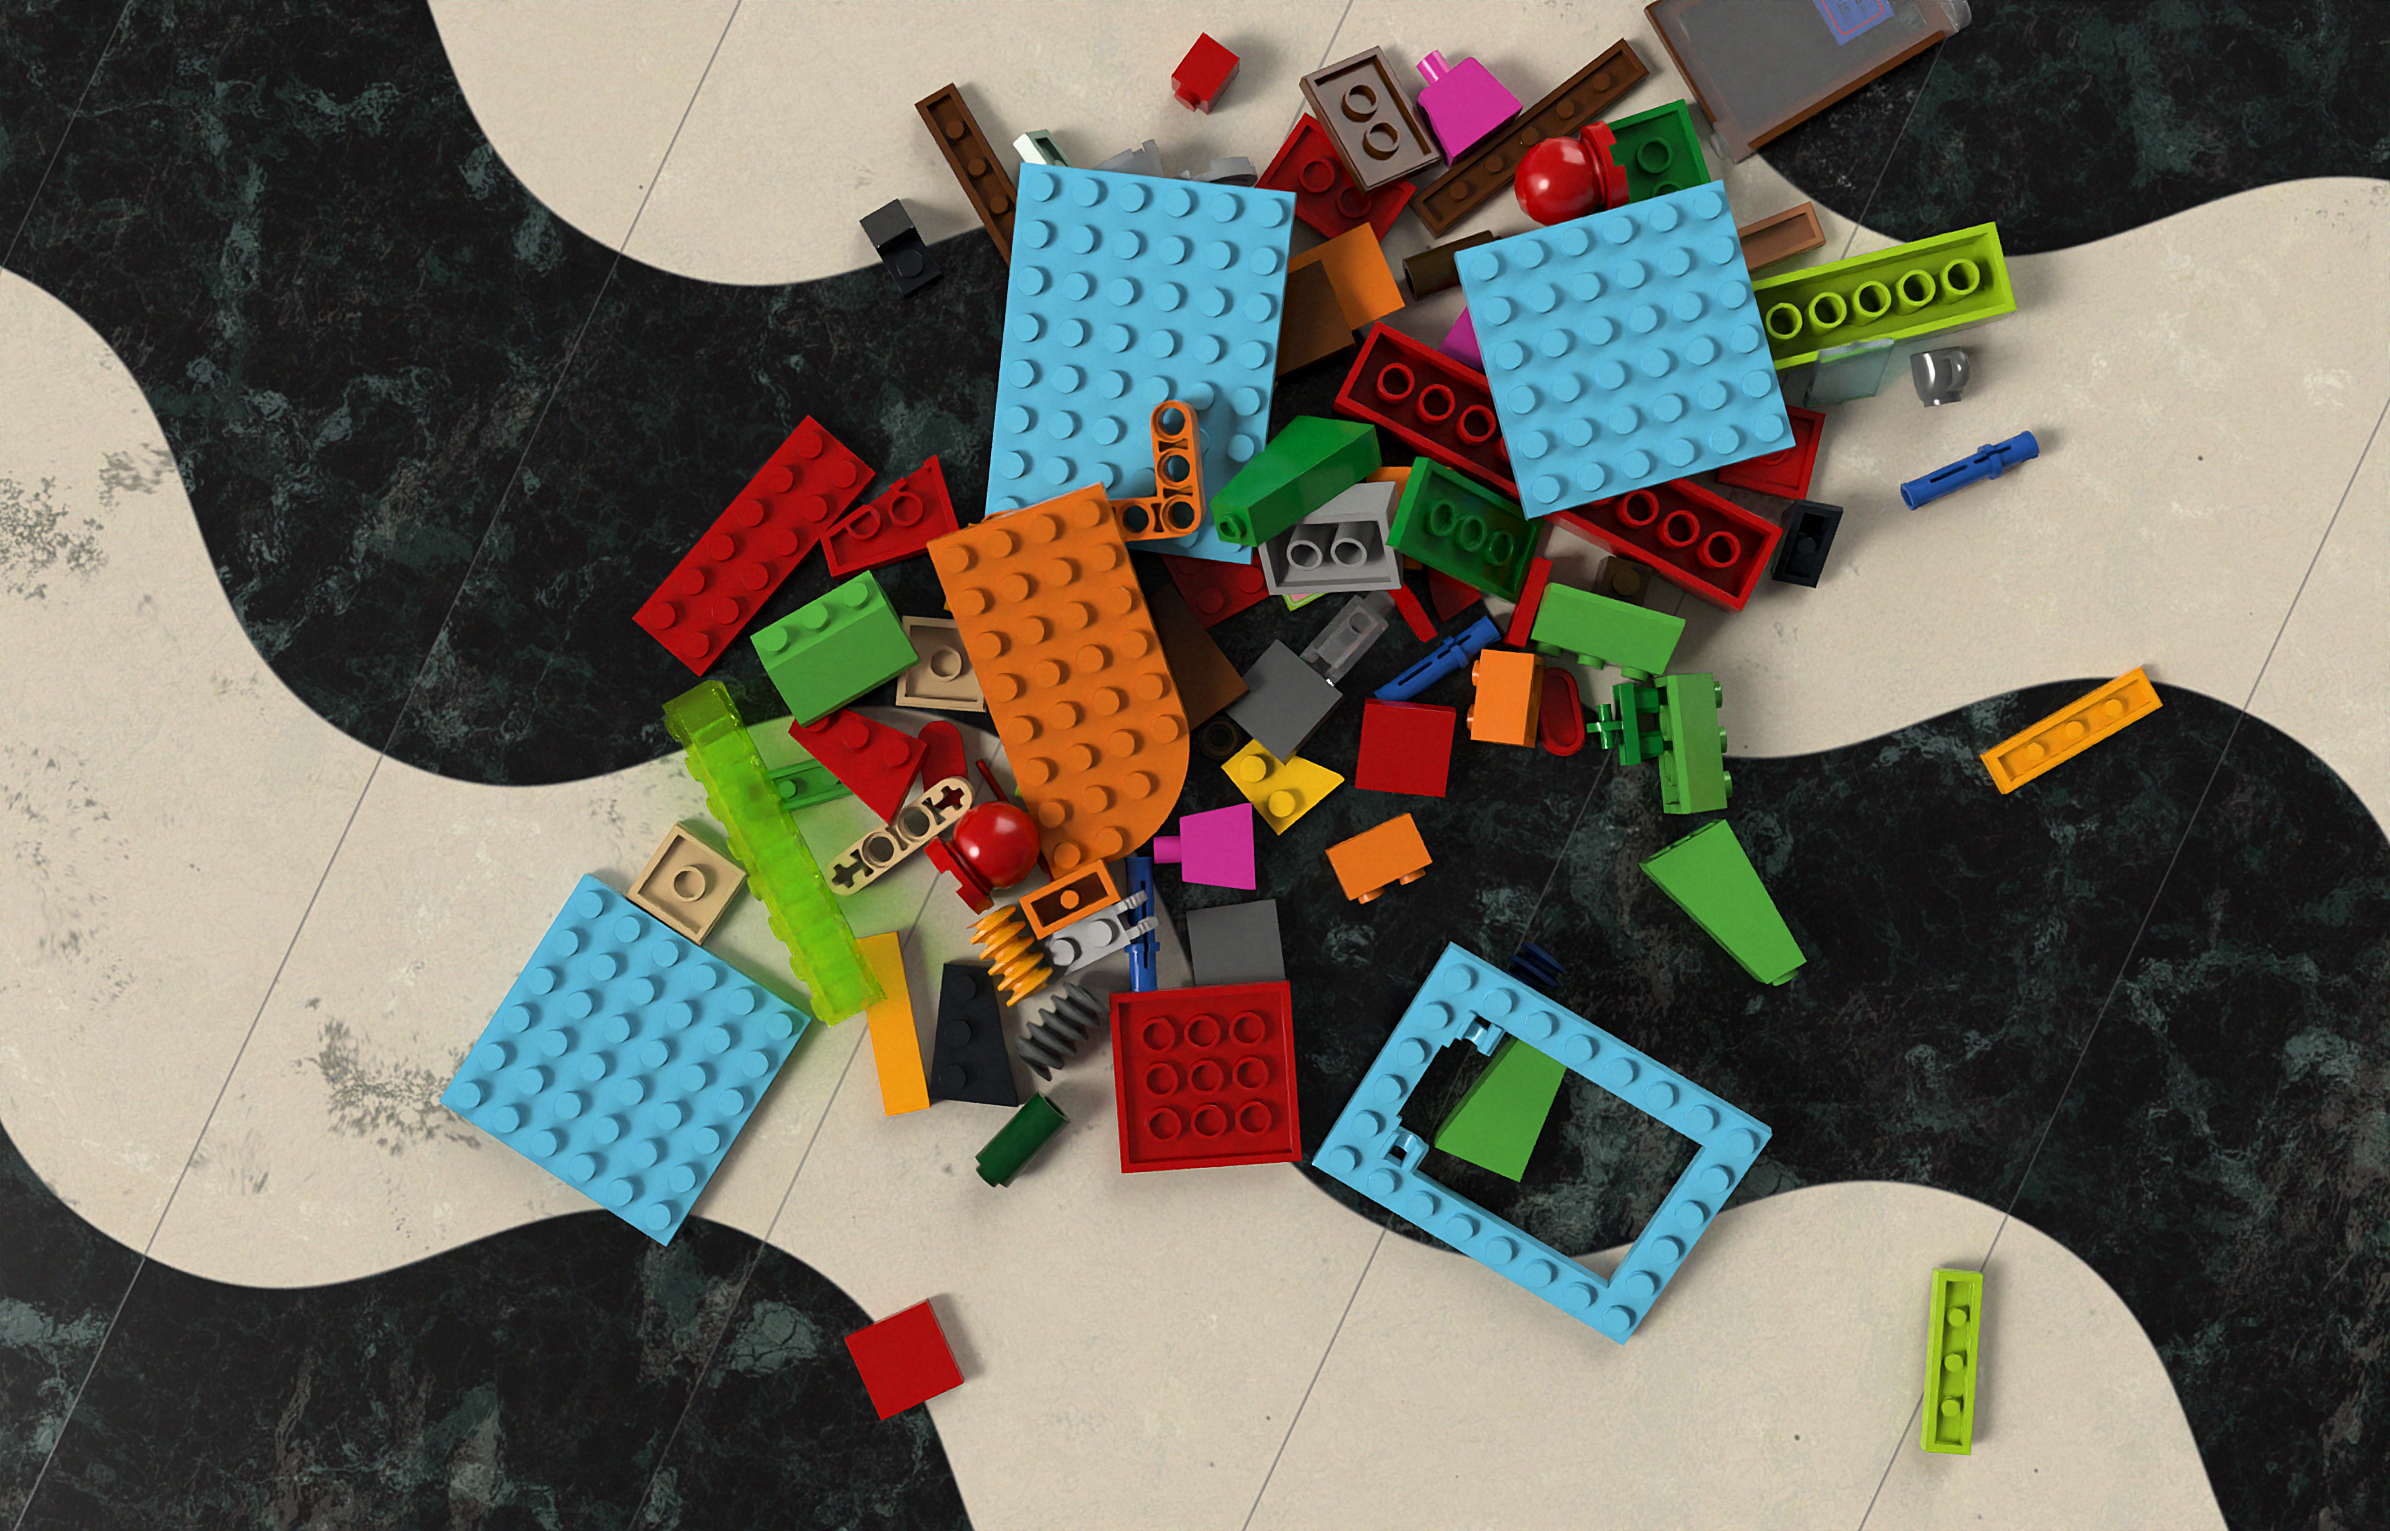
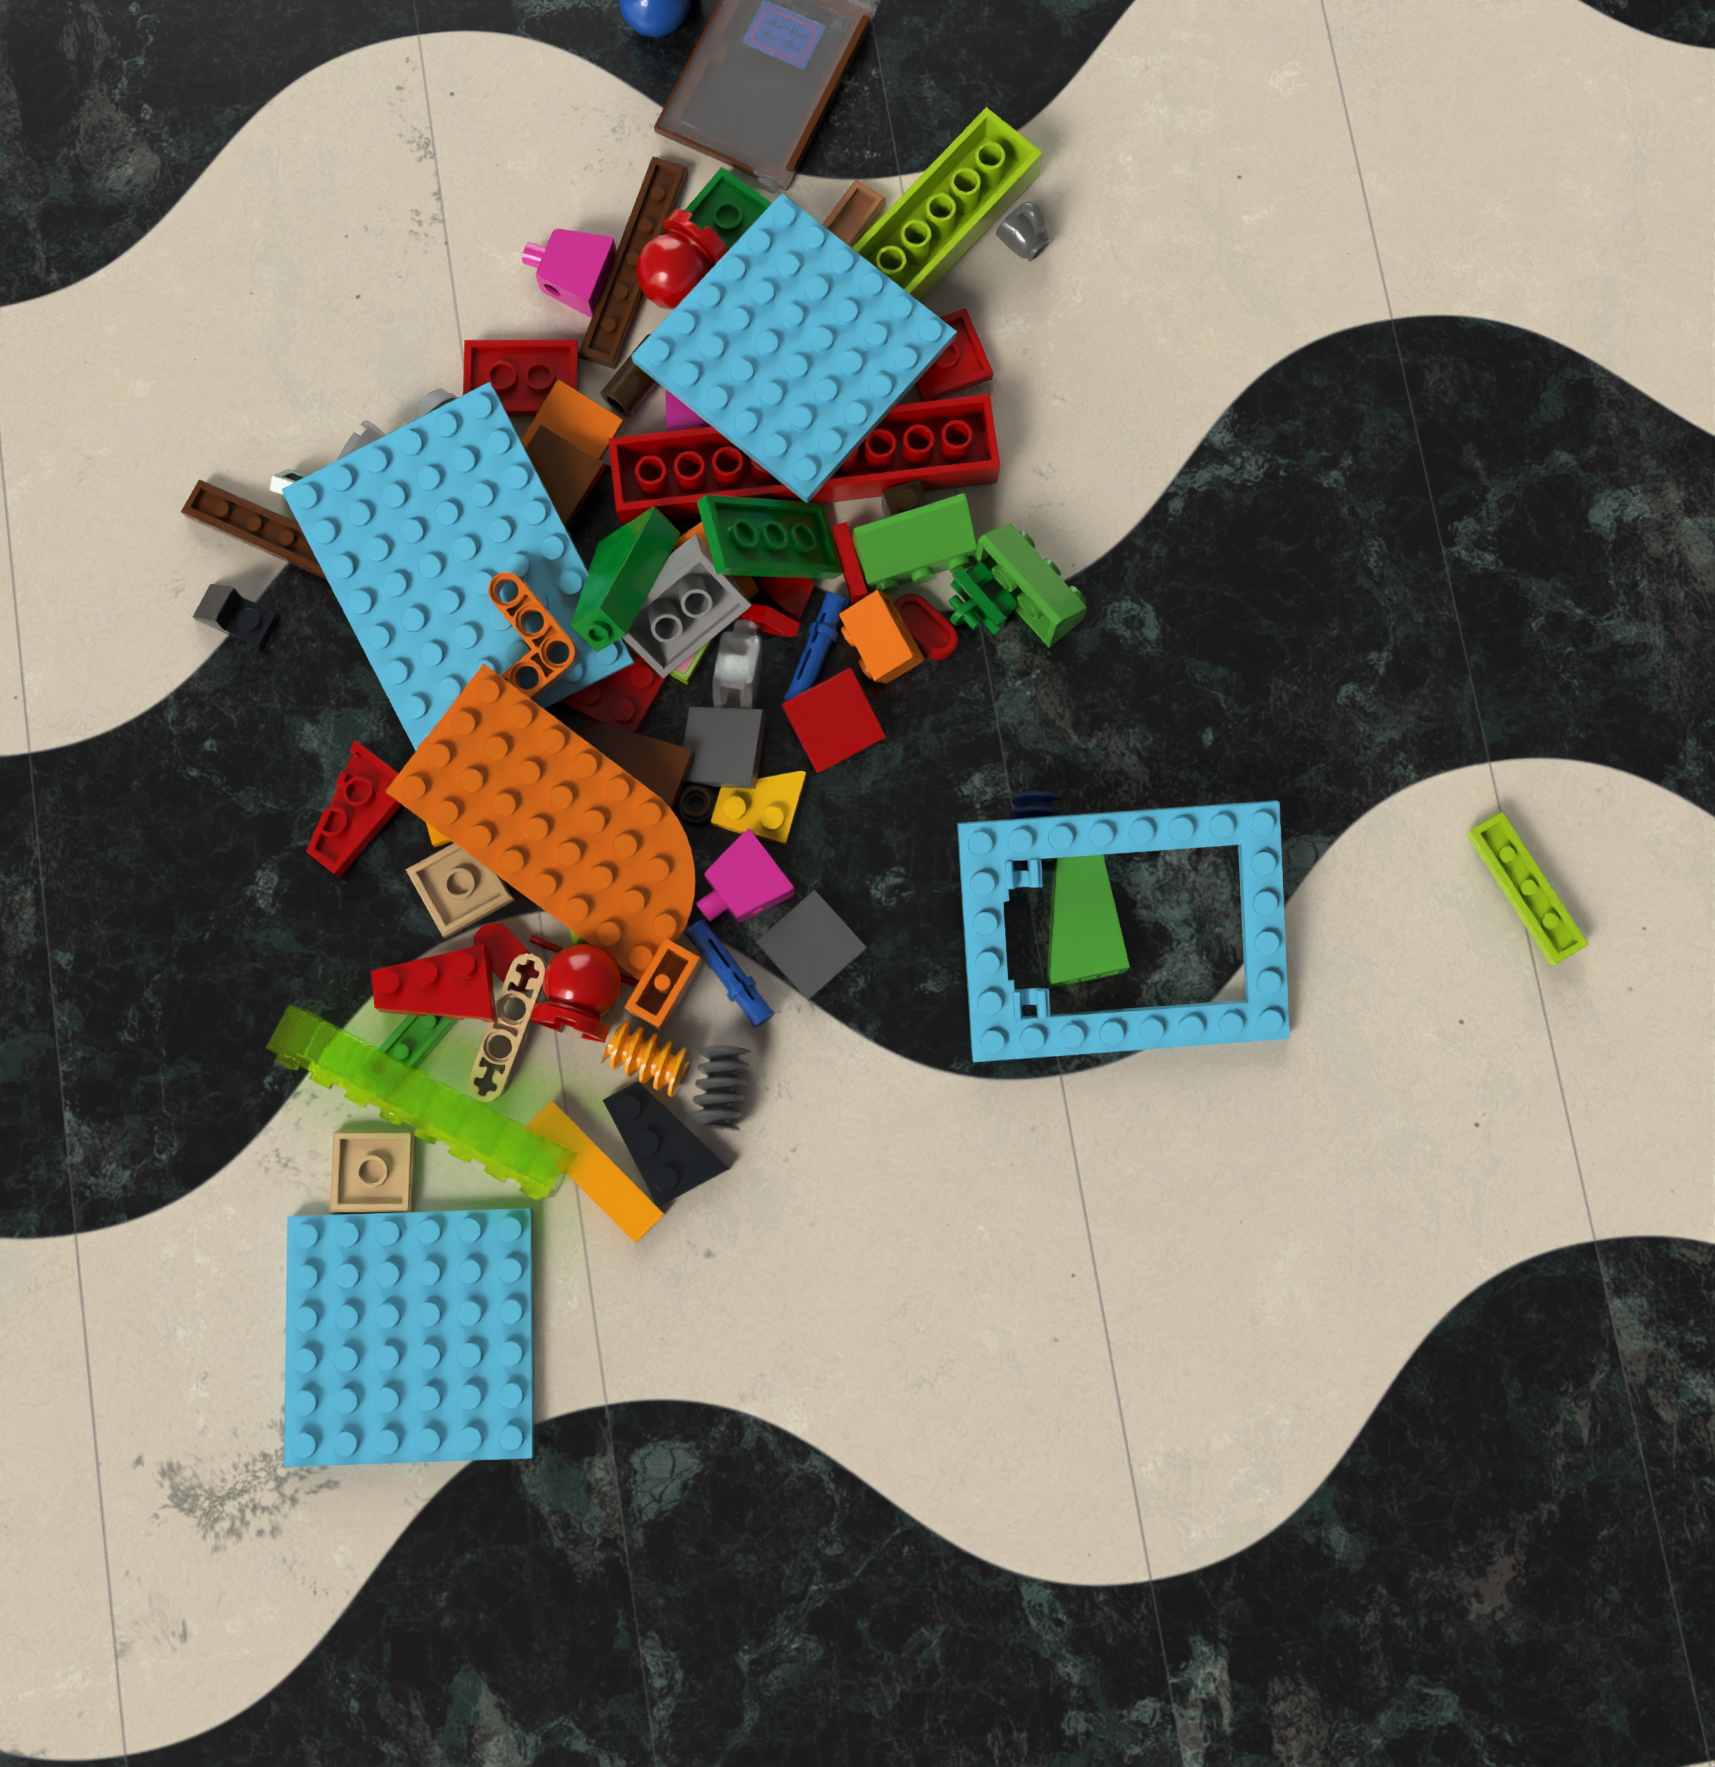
camera: 35 degrees left, 10 degrees down
red plate [632,415,878,678] -> none
bright green slope [750,570,922,729] -> none
red tile [844,1298,965,1421] -> none
dark green brick [975,1091,1070,1188] -> none
light grey hinge [1036,890,1161,980] -> none
red plate [1109,979,1302,1174] -> none
red brick [1171,32,1240,115] -> none
tile [1299,45,1443,198] -> none
orange brick [1325,812,1432,904] -> none
bright green slope [1638,819,1807,986] -> none
black slope [1770,499,1844,588] -> none
clear light blue piece [1802,337,1895,408] -> none
blue pin [1900,430,2039,511] -> none
light orange tile [1980,666,2163,794] -> none

